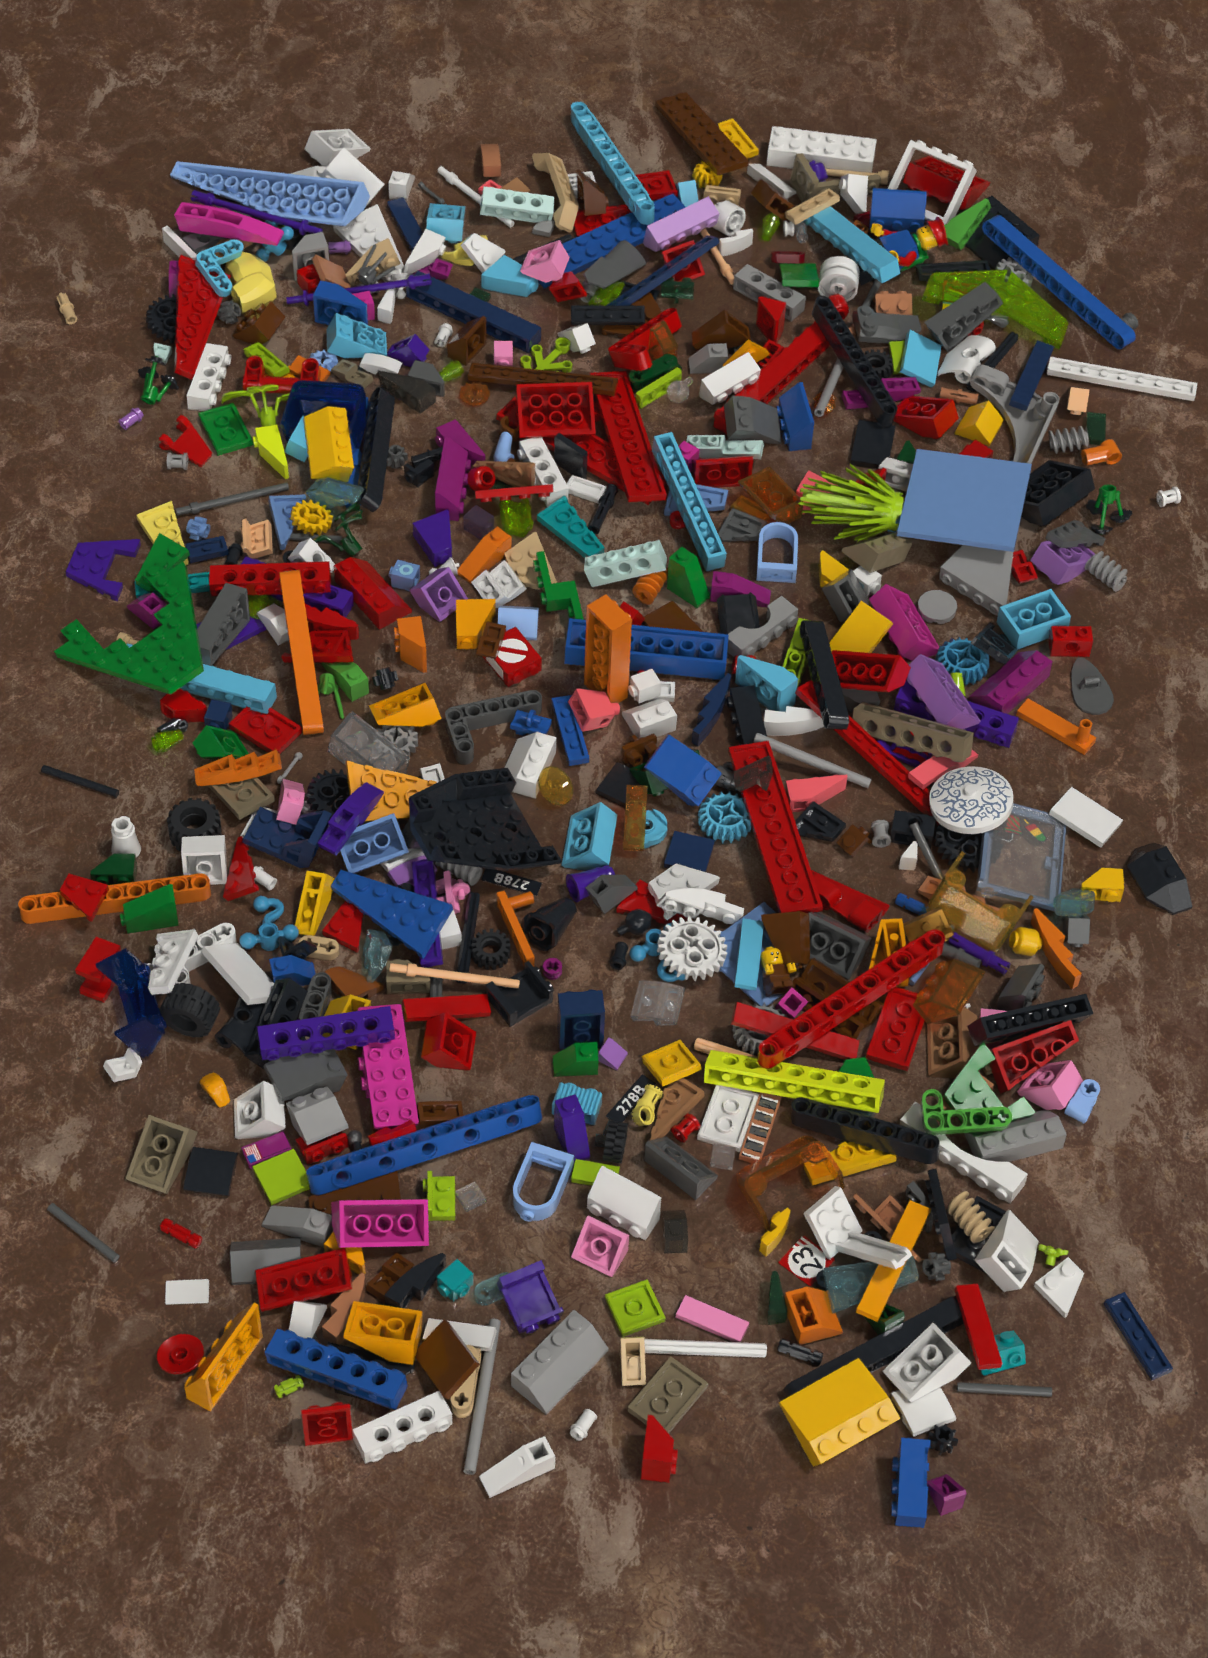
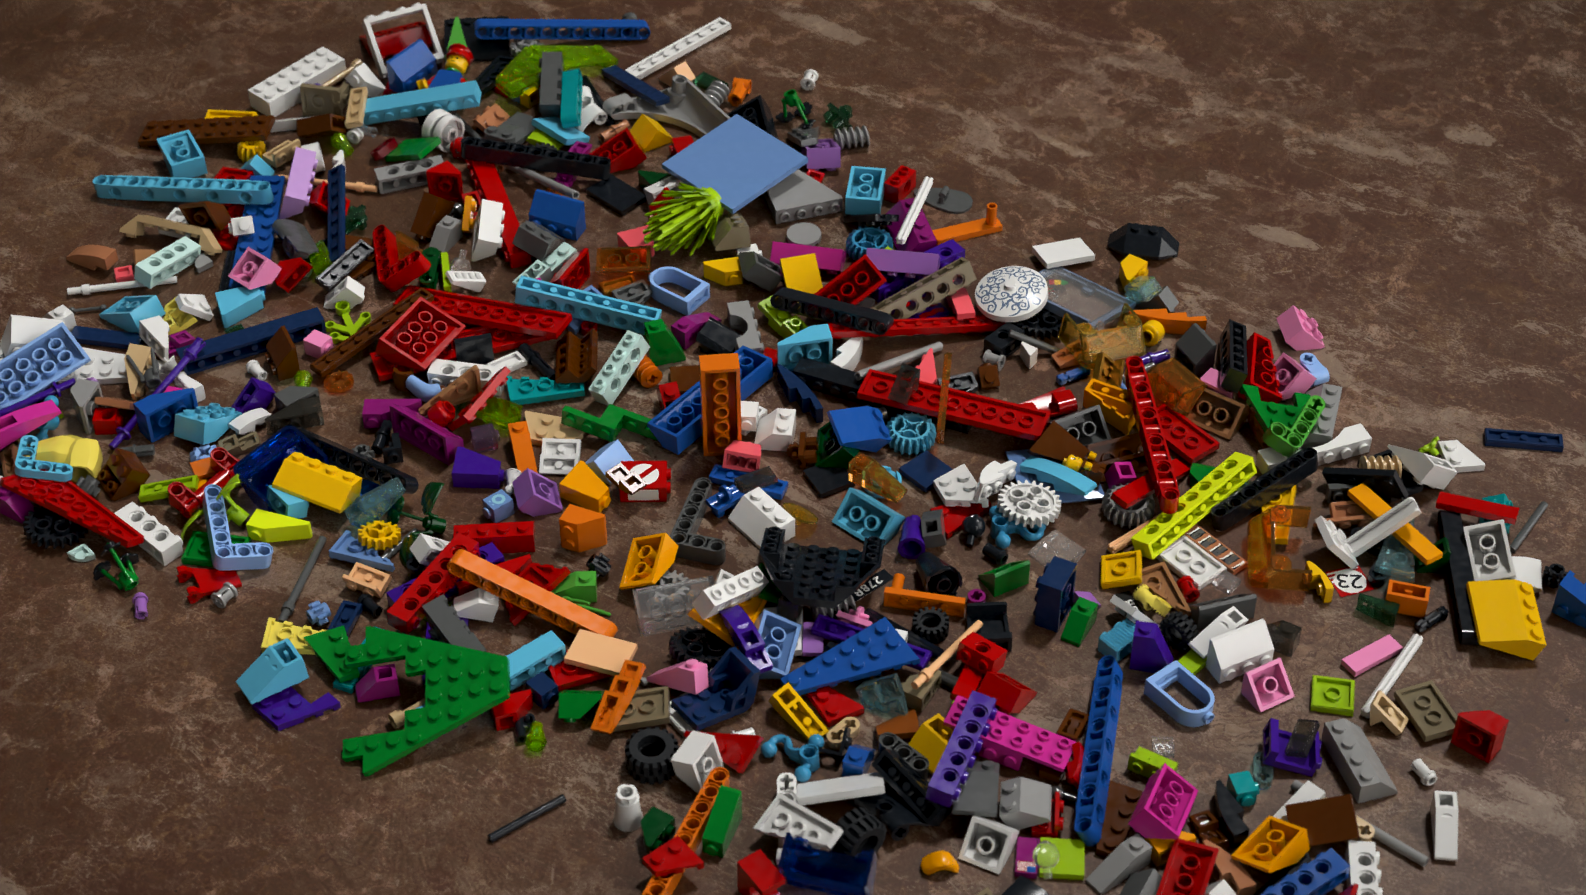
camera: 55 degrees left, 10 degrees down
none -> dark grey axle [115,444,155,457]
none -> medium azure slope [156,130,208,178]
none -> light blue beam [202,484,273,571]
none -> white bracket [228,216,255,237]
none -> medium azure slope [236,638,309,705]
none -> white slope [445,271,486,292]
none -> reddish brown slope [555,328,598,383]
none -> teal beam [561,68,583,129]
none -> light nougat tile [564,629,638,676]
none -> white brick [692,566,769,620]
none -> clear smoke tile [734,466,778,494]
none -> clear green hips [823,102,853,131]
none -> white axle [896,176,933,245]
none -> clear orange tile [936,352,952,444]
none -> red brick [956,632,1008,674]
none -> green slope [978,560,1030,597]
none -> clear piece [1032,840,1060,879]
none -> white wing [1110,595,1160,627]
none -> white slope [1188,606,1248,658]
none -> bright pink slope [1276,305,1325,351]
none -> clear smoke tile [1285,719,1320,758]

